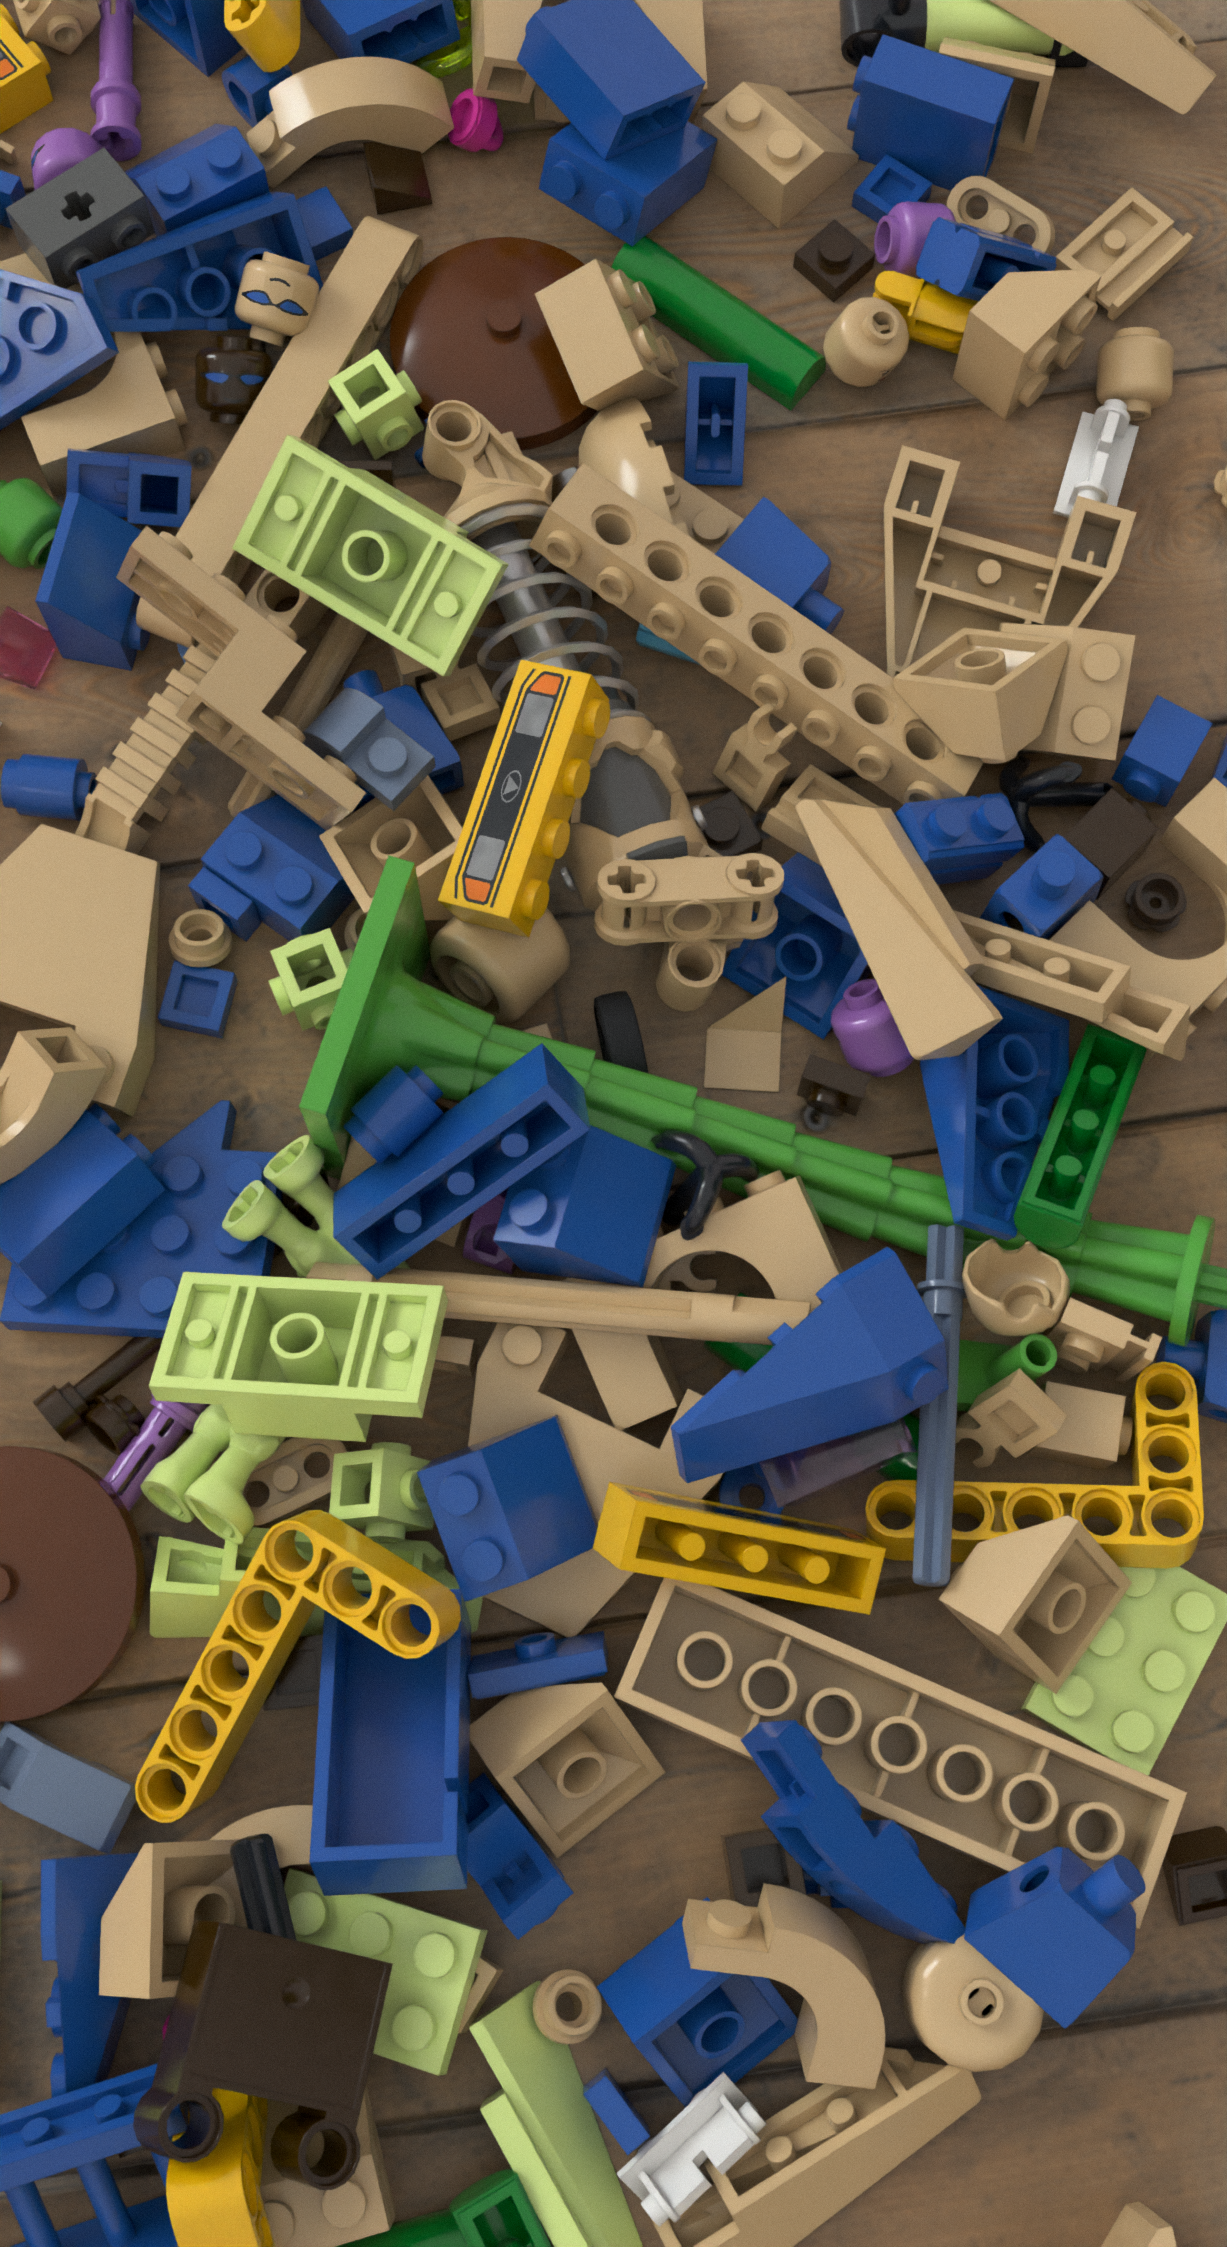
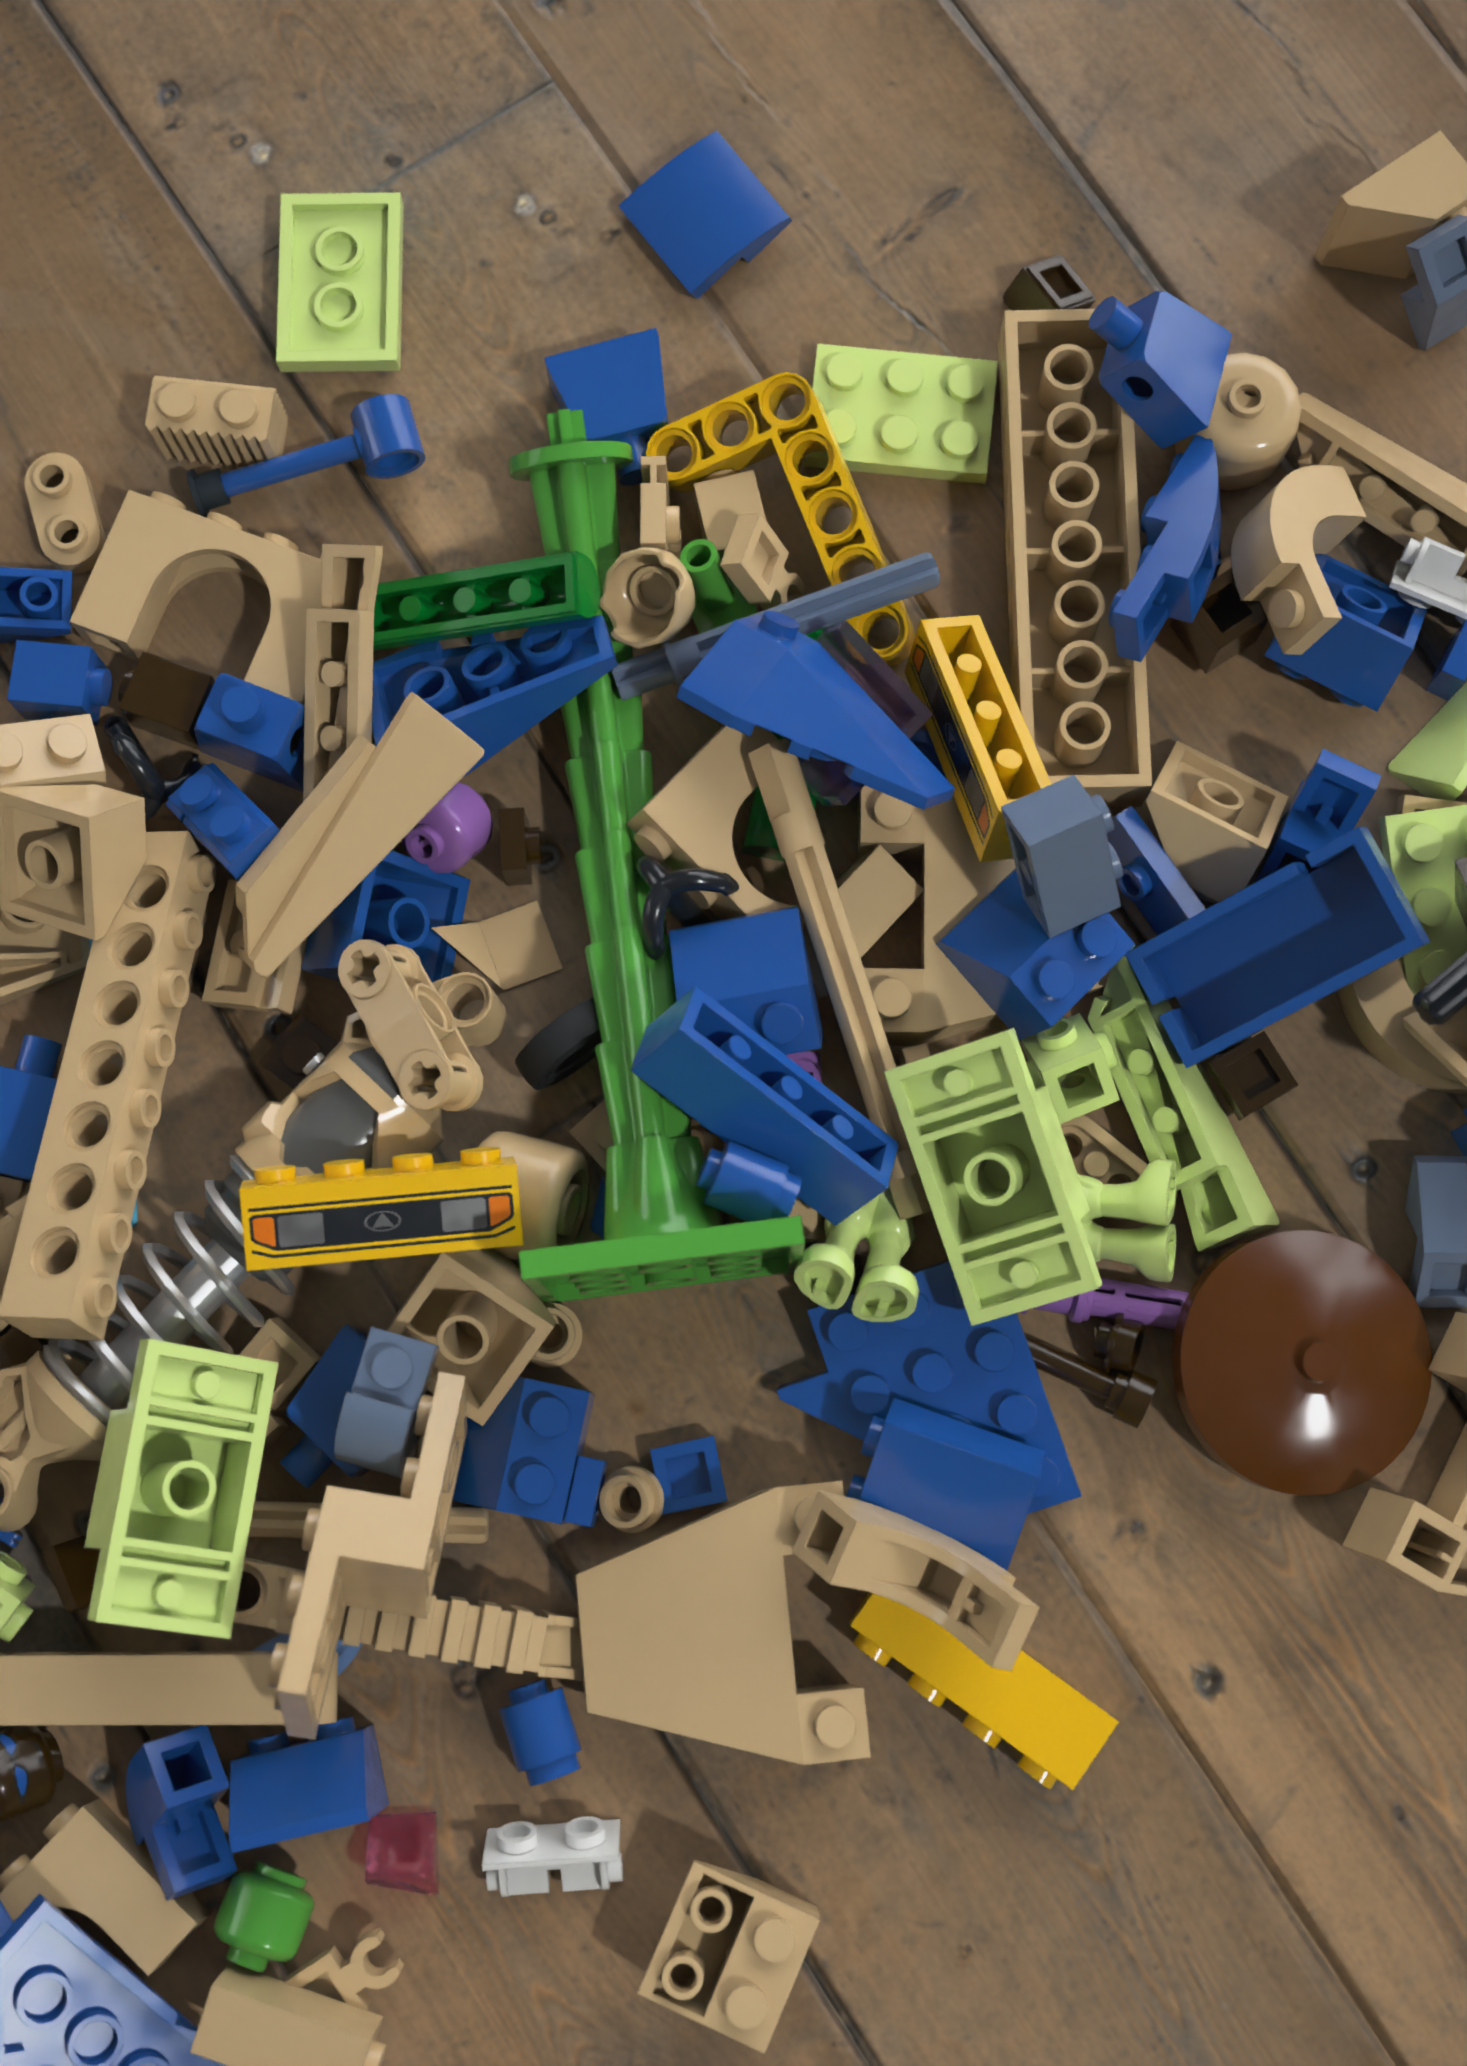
camera: 110 degrees left, 5 degrees up
yellow beam [135,1510,461,1823] -> none
yellowish green brick [268,928,353,1031] -> none
tan plate [533,1969,602,2045] -> none
tan plate [713,702,798,812] -> none
tan slope [939,1515,1132,1694] -> none
dark brown plate [1125,873,1187,932] -> none
none -> sand blue brick [1001,775,1123,938]

